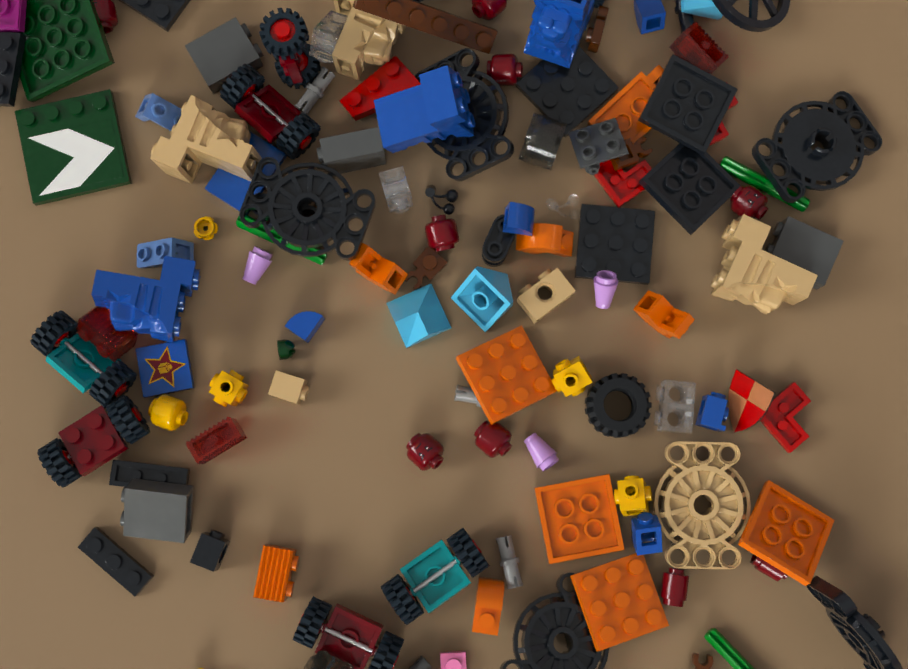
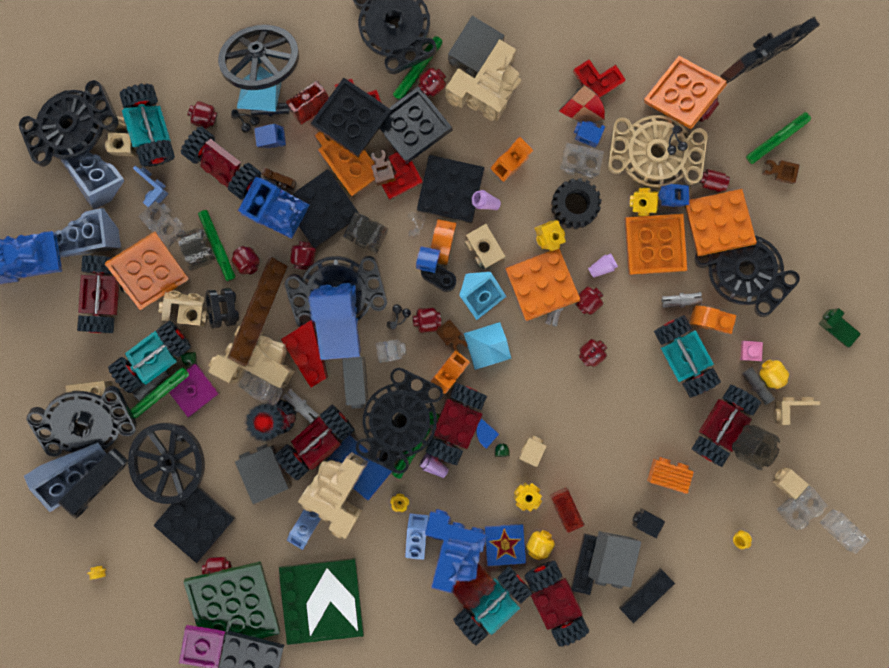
camera: 75 degrees left, 5 degrees up
dark grey hinge [568,118,629,175] -> none
none -> plate [426,382,487,465]
none -> black piece [667,126,688,155]

